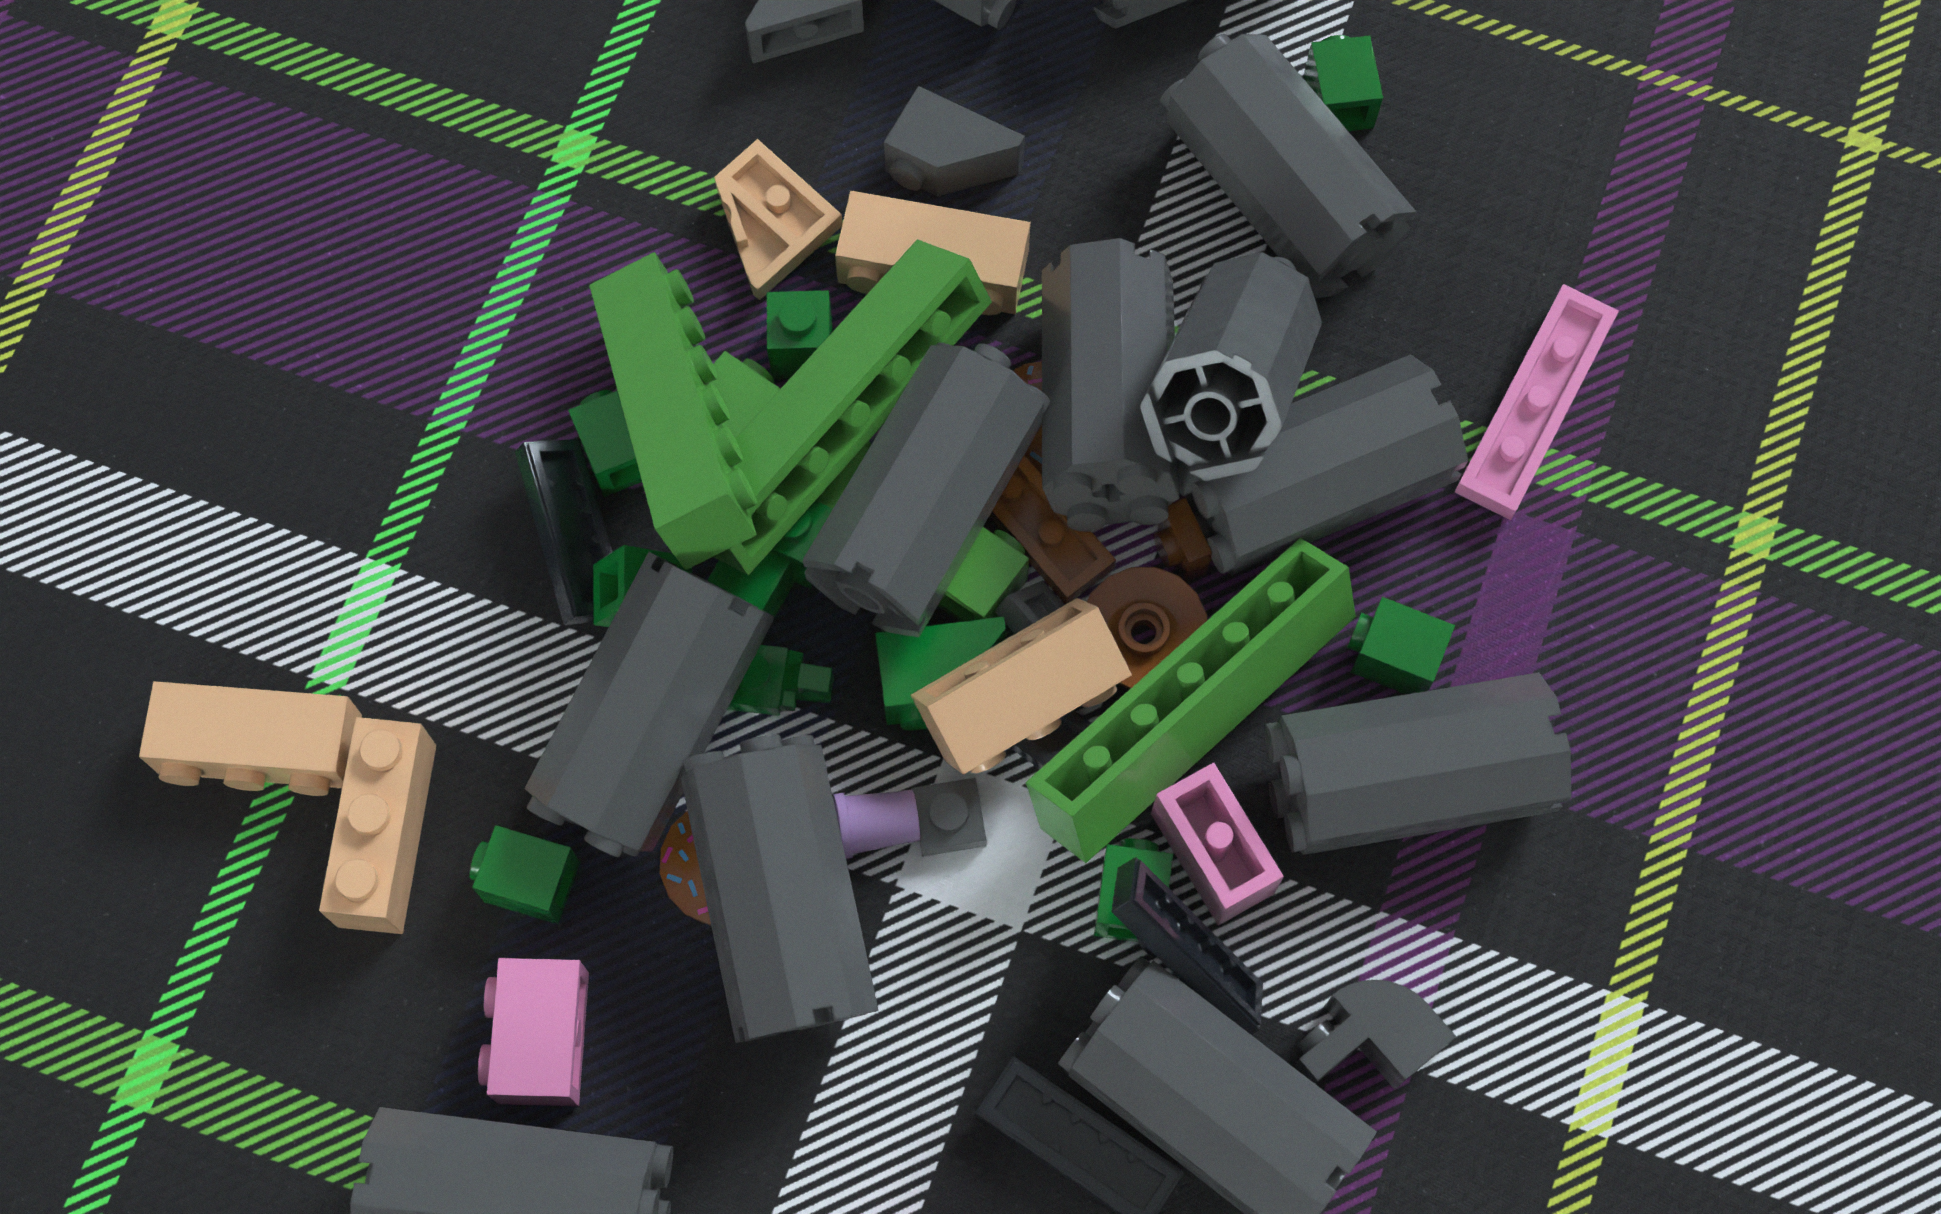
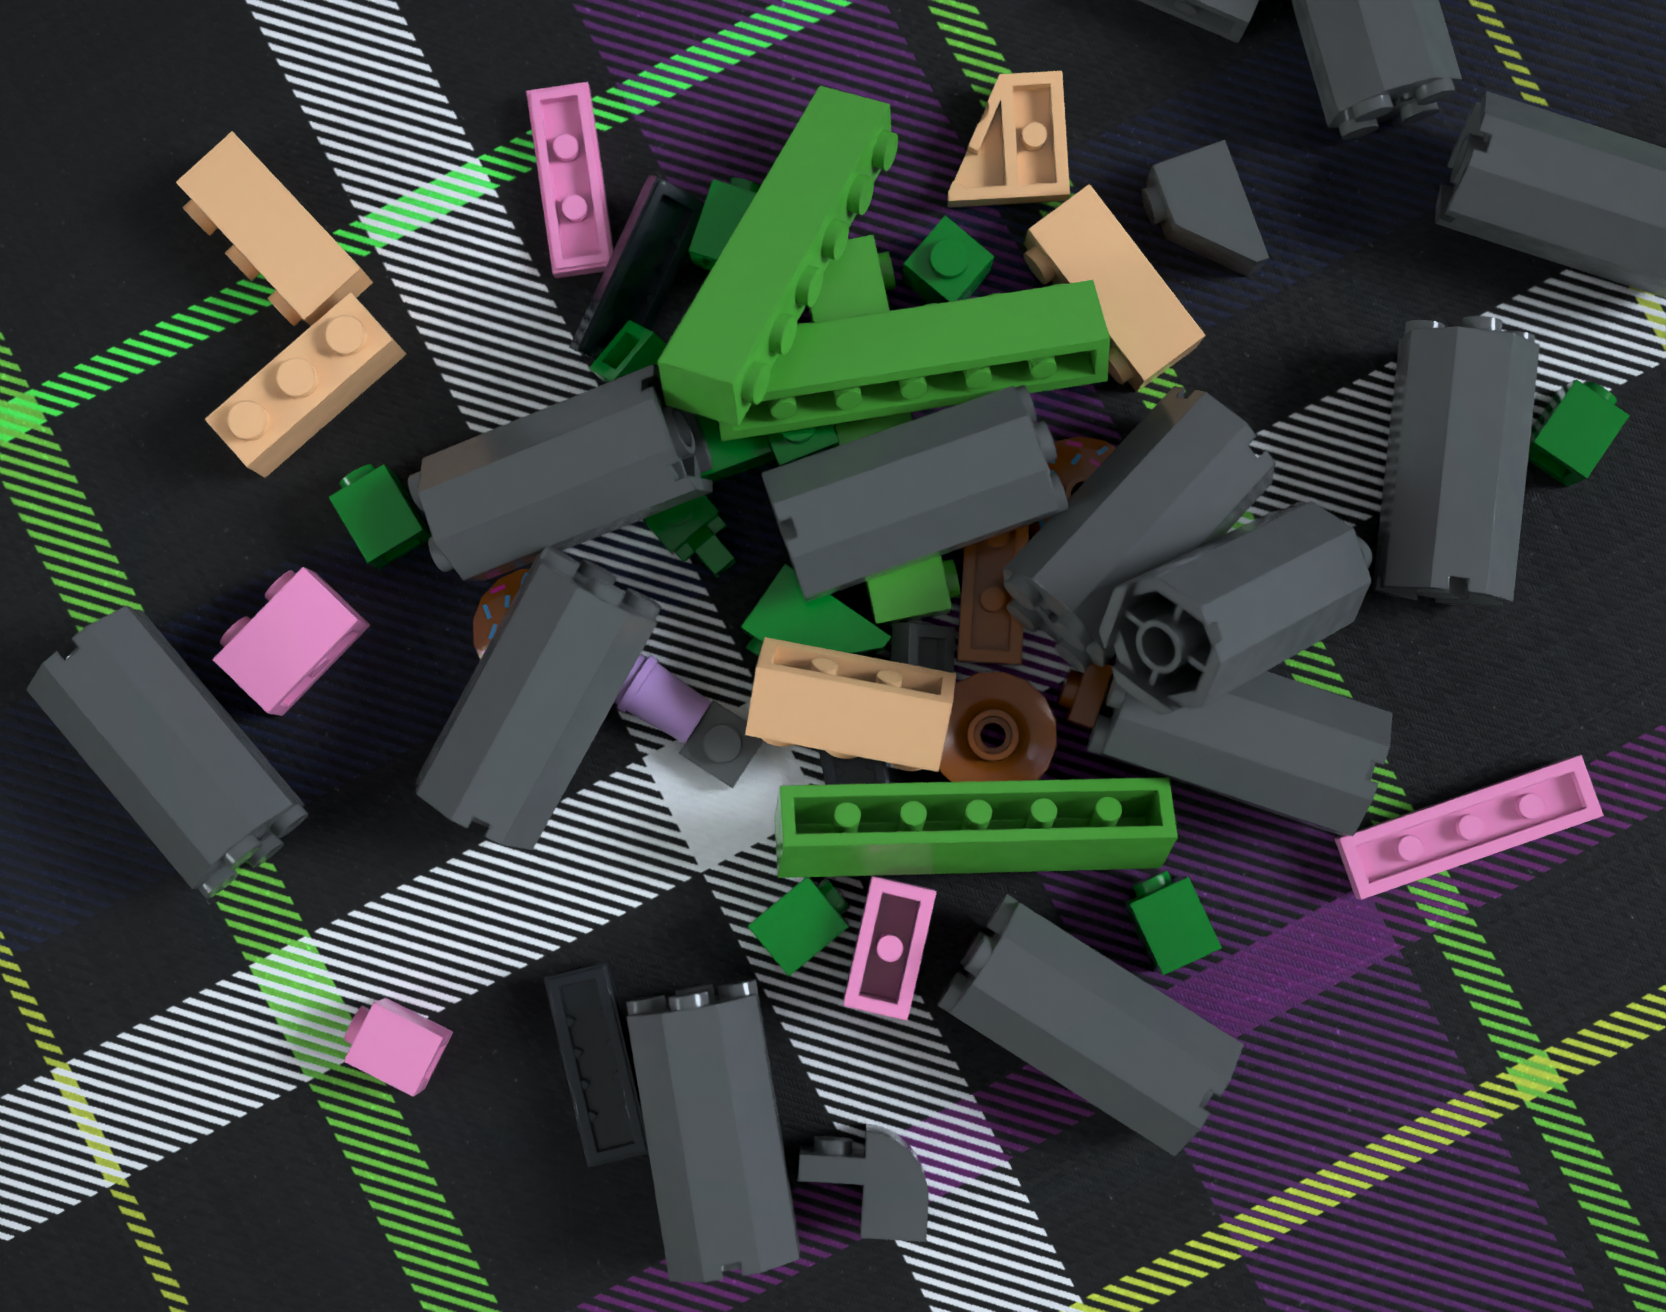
camera: 45 degrees right, 15 degrees up
black plate [1111,857,1263,1035] -> none
none -> bright pink tile [526,82,614,279]

